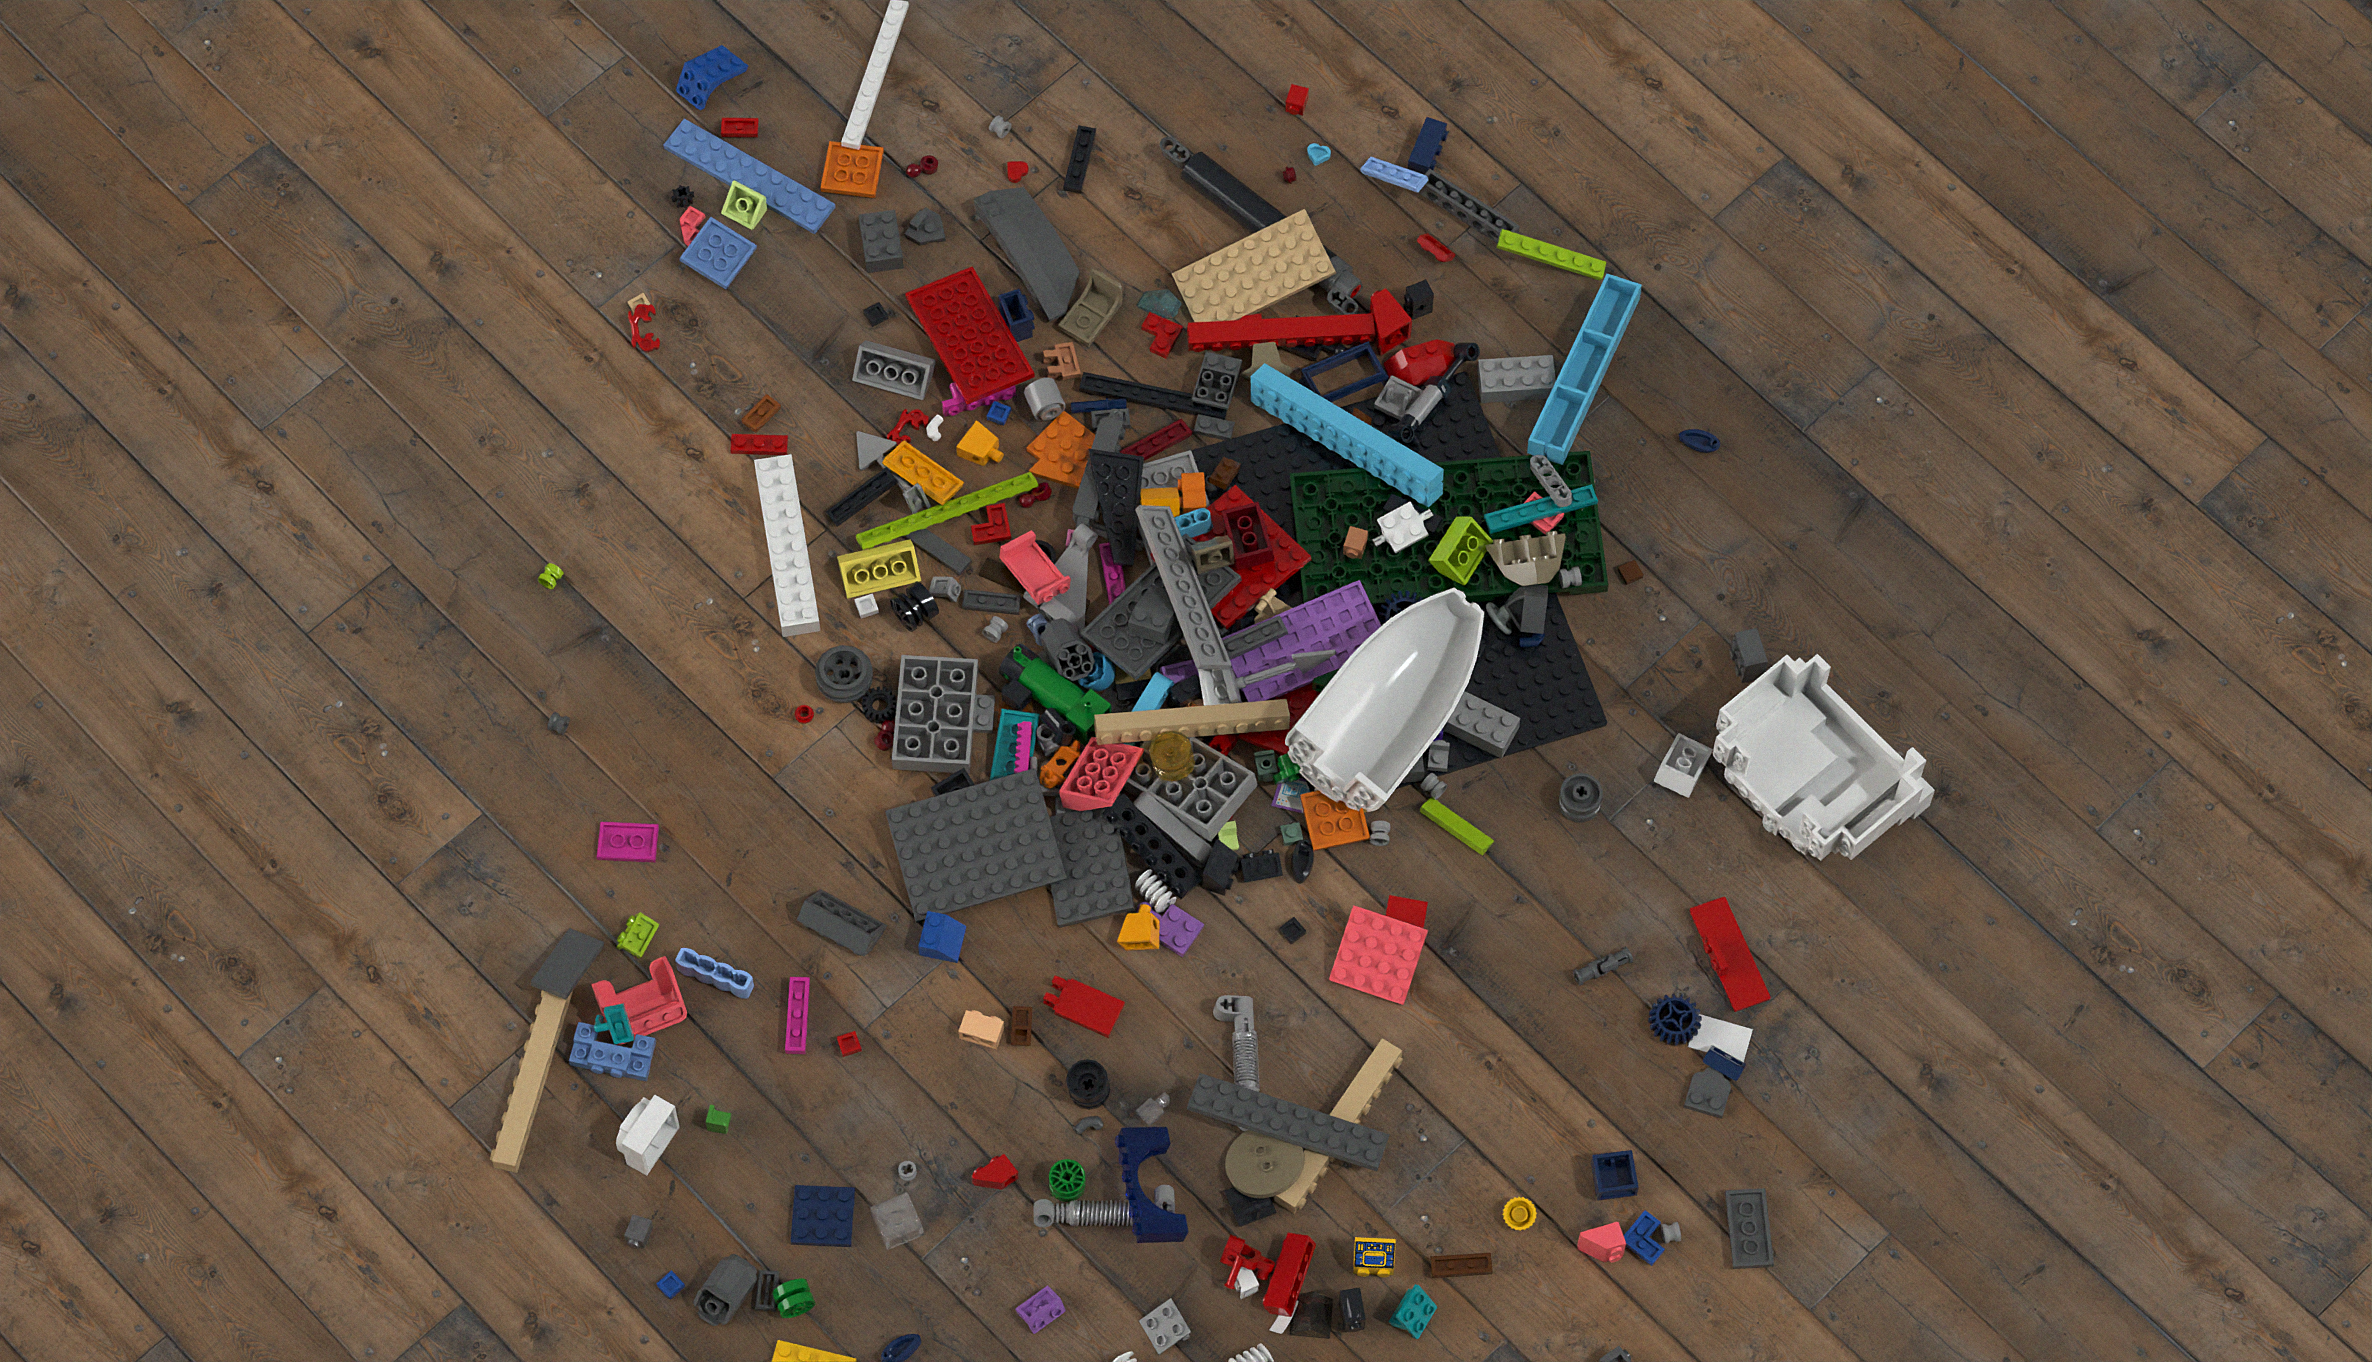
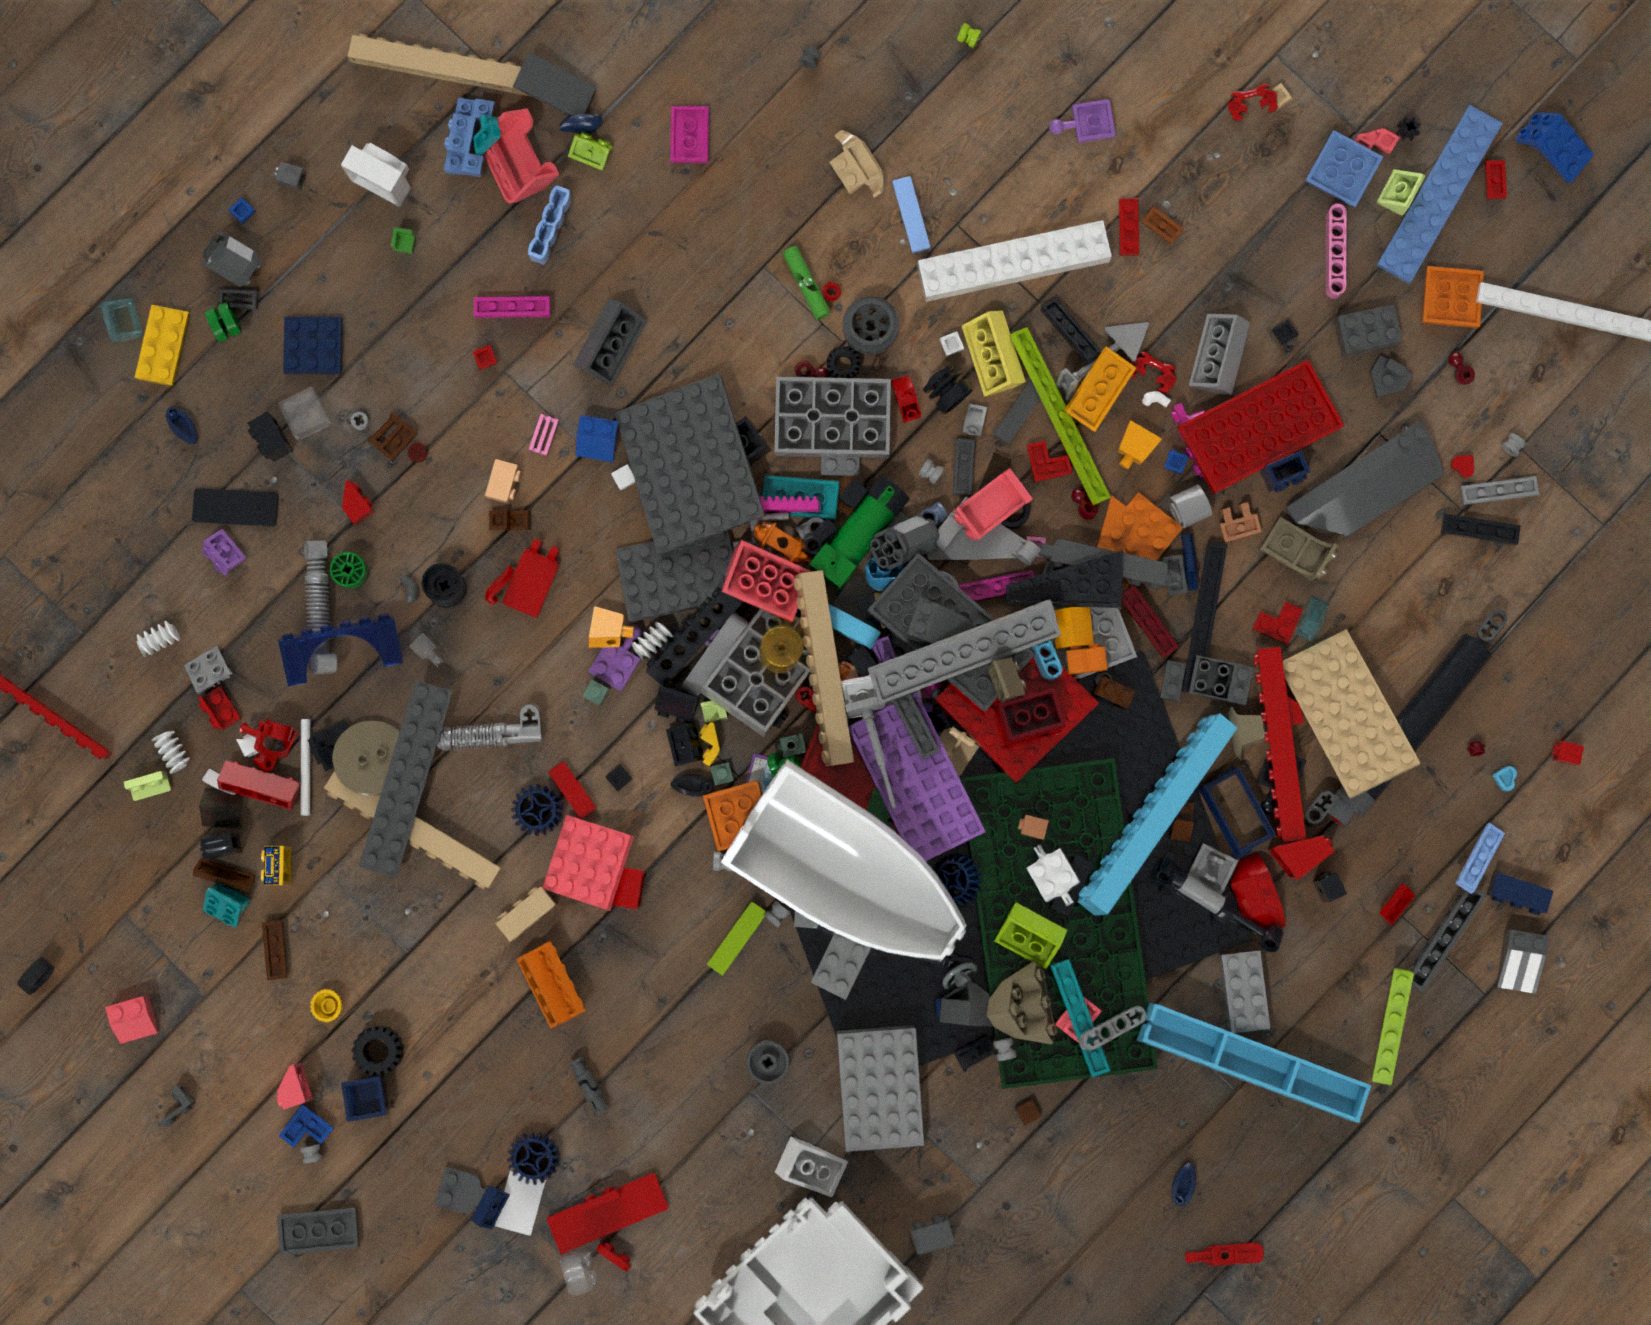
camera: 90 degrees right, 20 degrees up
none -> black piece [192,488,278,527]
none -> reddish brown plate [192,858,255,892]
none -> red bracket [198,686,242,731]
none -> black brick [248,411,294,462]
none -> white piece [301,719,311,816]
none -> black tyre [352,1026,404,1076]
none -> reddish brown plate [367,411,418,462]
none -> clear red tile [408,443,428,463]
none -> red arm [485,565,514,605]
none -> tan brick [496,886,557,942]
none -> dark blue gear [511,784,564,836]
none -> orange brick [516,941,585,1029]
none -> bright pink tile [529,414,559,456]
none -> red tile [548,761,597,819]
none -> clear brick [559,1247,598,1298]
none -> dark blue arm [560,114,602,133]
none -> sand green brick [582,679,610,707]
none -> red plate [596,1241,632,1272]
none -> white tile [611,464,636,491]
none -> yellow slope [700,722,720,767]
none -> bright green piece [782,246,831,320]
none -> tan plate [830,130,884,198]
none -> light grey brick [836,1025,924,1152]
none -> red slope [891,375,922,423]
none -> light blue tile [892,176,930,254]
none -> black hinge [954,1035,997,1072]
none -> medium lavender plate [1049,99,1116,143]
none -> red piece [1185,1243,1264,1266]
none -> bright pink beam [1326,204,1346,299]
none -> light grey tile [1460,476,1539,506]
none -> dark grey slope [1496,930,1549,994]

